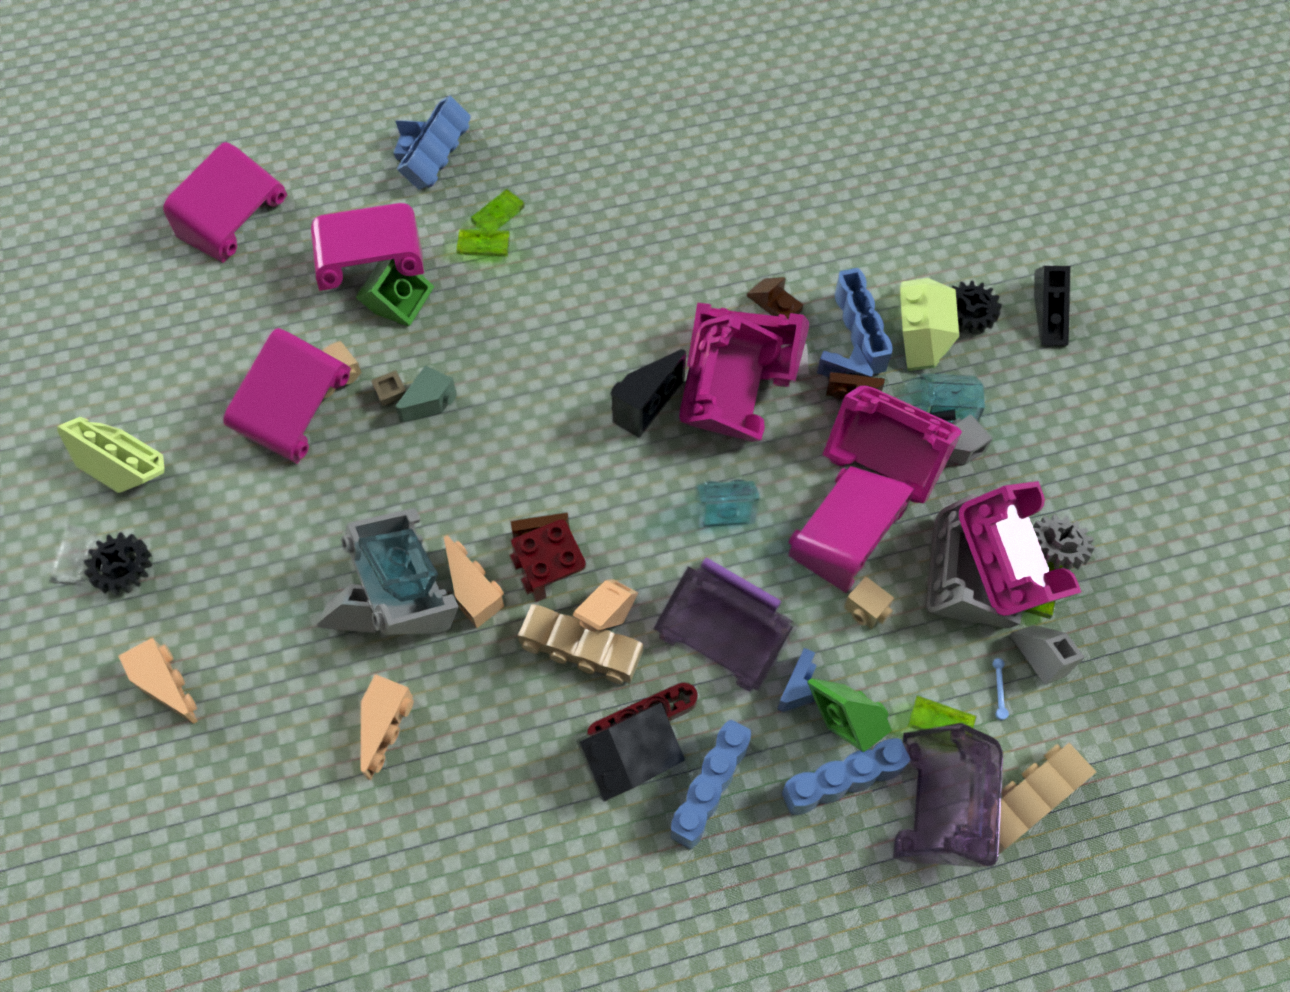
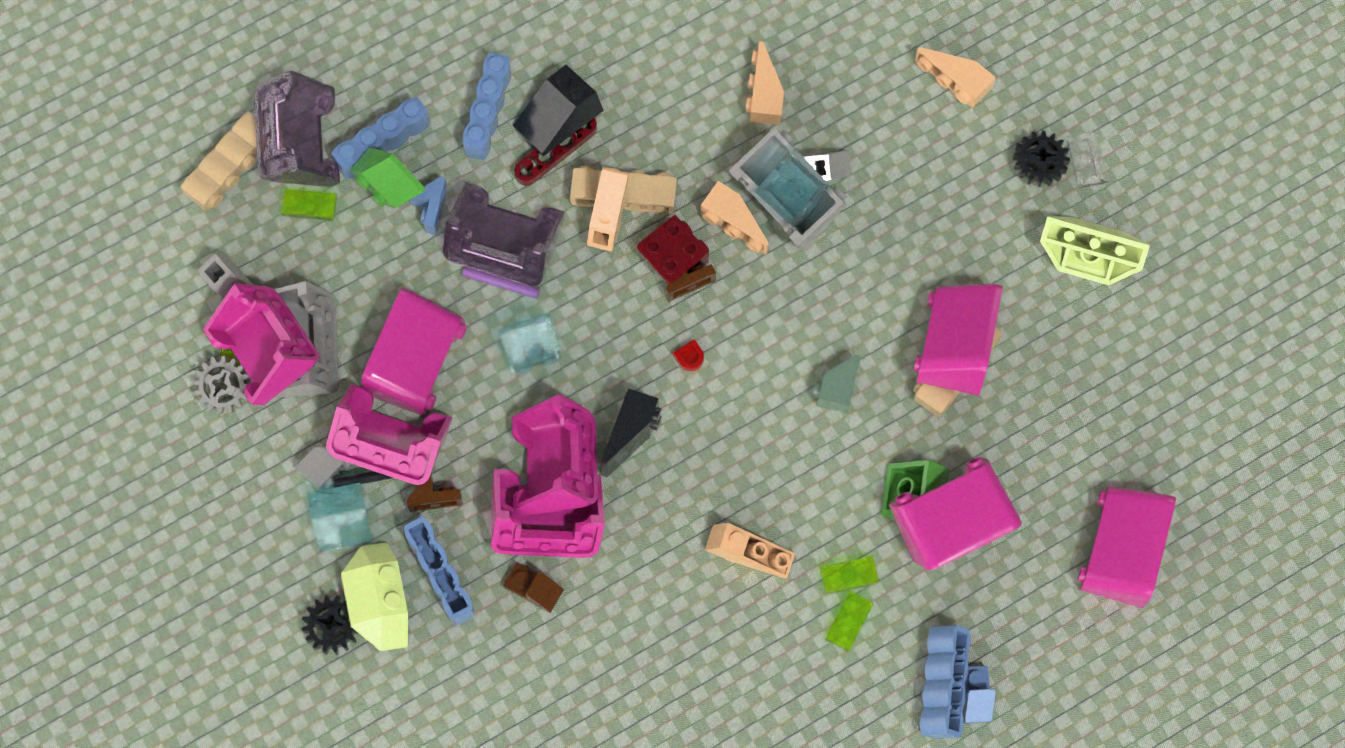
camera: 165 degrees right, 10 degrees up
dark tan plate [371,370,406,406] -> none
medium blue slope [817,344,873,377] -> none
tan brick [844,576,894,629] -> none
light blue hinge [993,658,1009,721] -> none
black slope [1034,266,1071,346] -> none
none -> red tile [673,339,704,372]
none -> light nougat slope [705,523,795,579]

